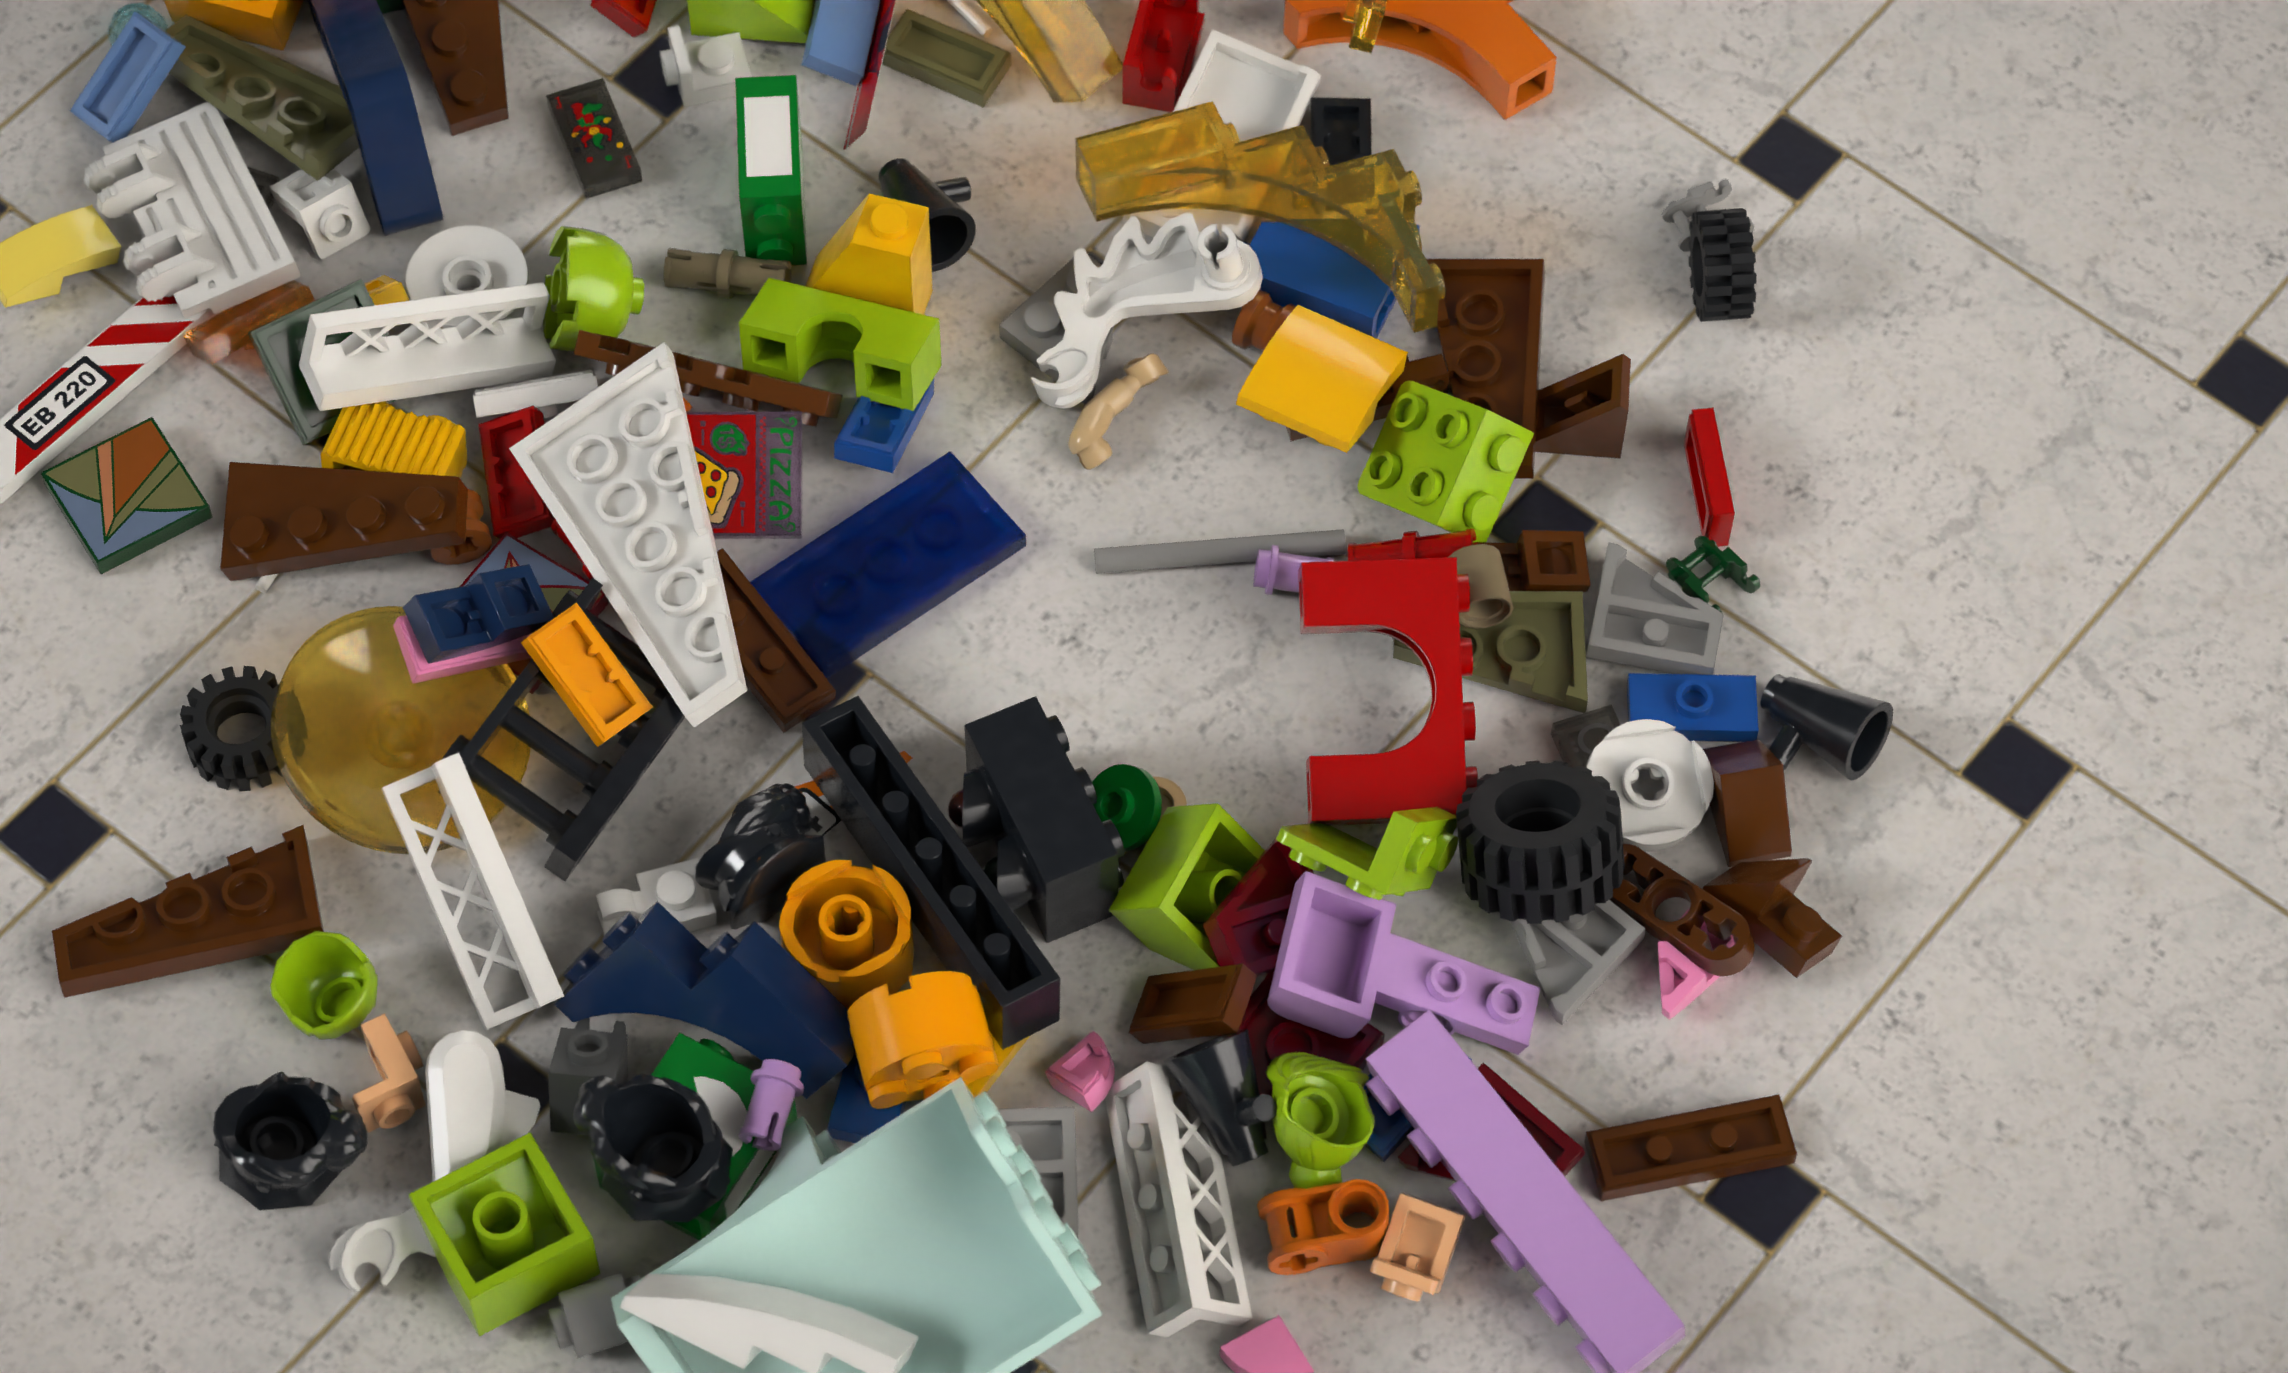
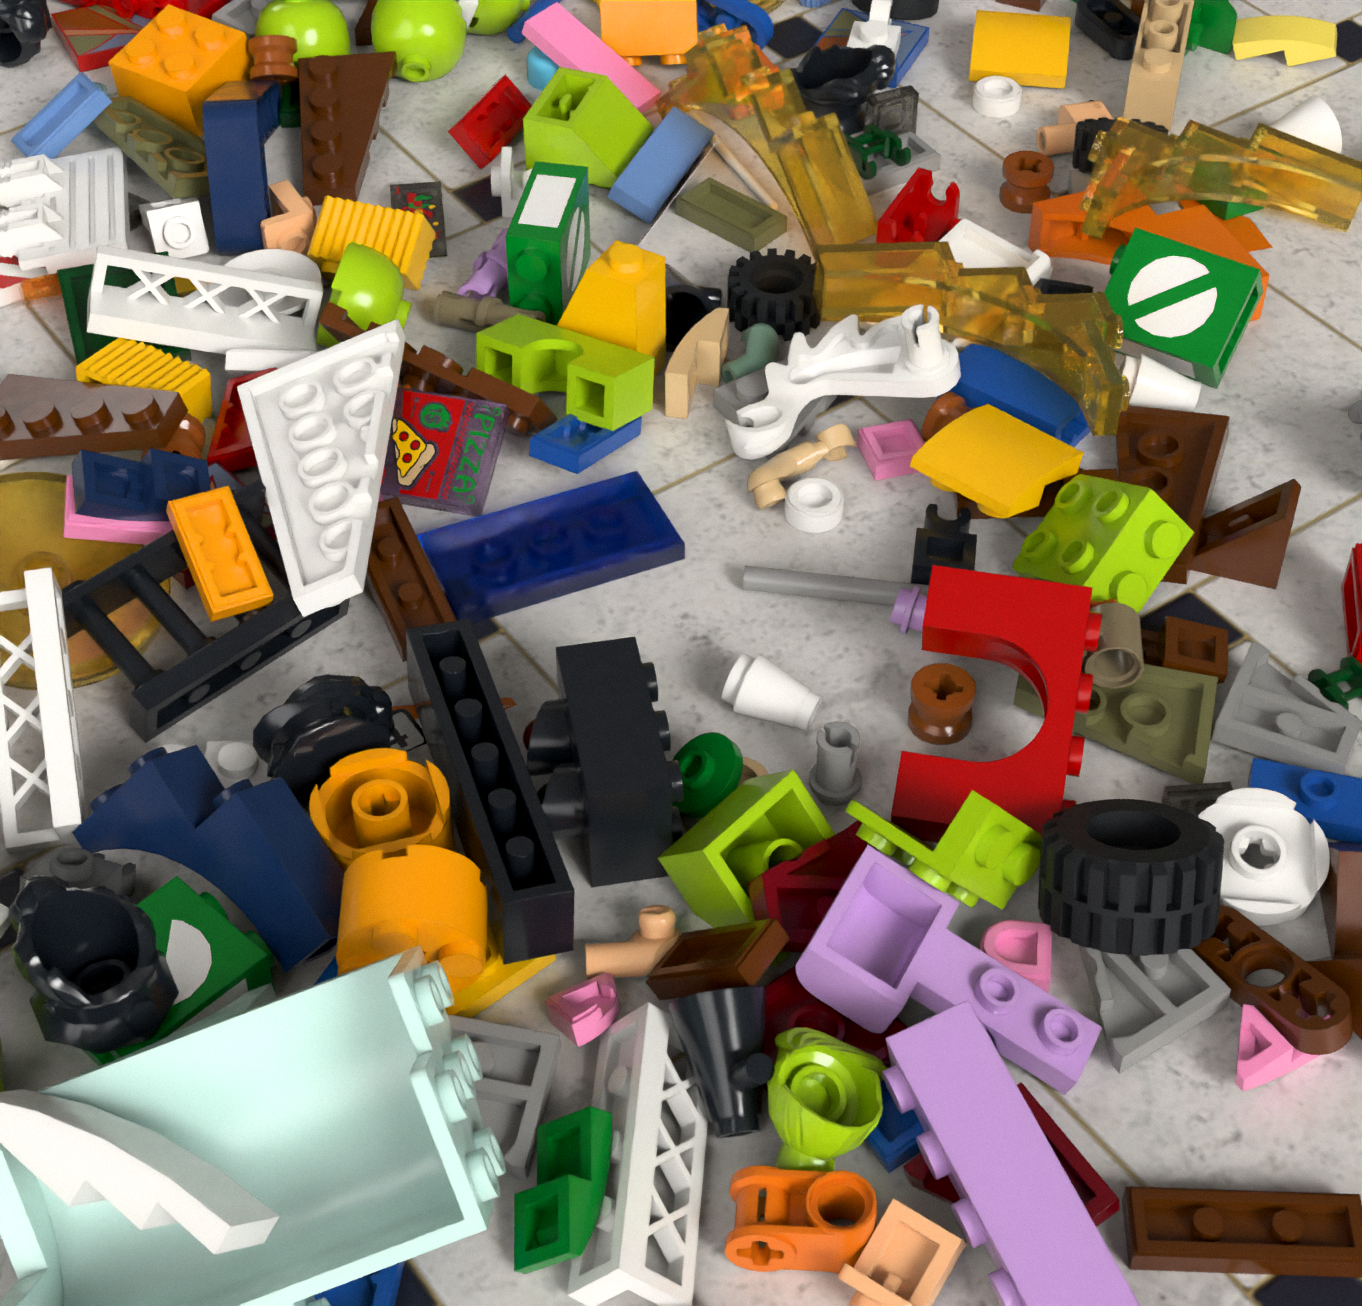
camera: 15 degrees right, 15 degrees down
lavender pin [738,1059,804,1151] -> none
none -> light nougat bracket [260,180,317,258]
none -> yellow brick [307,195,435,291]
none -> lavender pin [458,228,509,299]
none -> green slope [514,1106,612,1274]
none -> light nougat arm [585,905,680,979]
none -> tan slope [665,307,729,419]
none -> sand green arm [721,322,780,384]
none -> white cone [721,653,823,732]
none -> black tyre [727,248,825,342]
none -> white tile [784,478,844,533]
none -> light grey pin [809,721,862,806]
none -> bright pink tile [857,419,925,481]
none -> dark orange wheel [908,663,976,745]
none -> black plate [910,504,977,585]
none -> bright pink tile [979,920,1052,993]
none -> green brick [1086,227,1263,389]
none -> white cone [1112,354,1201,412]

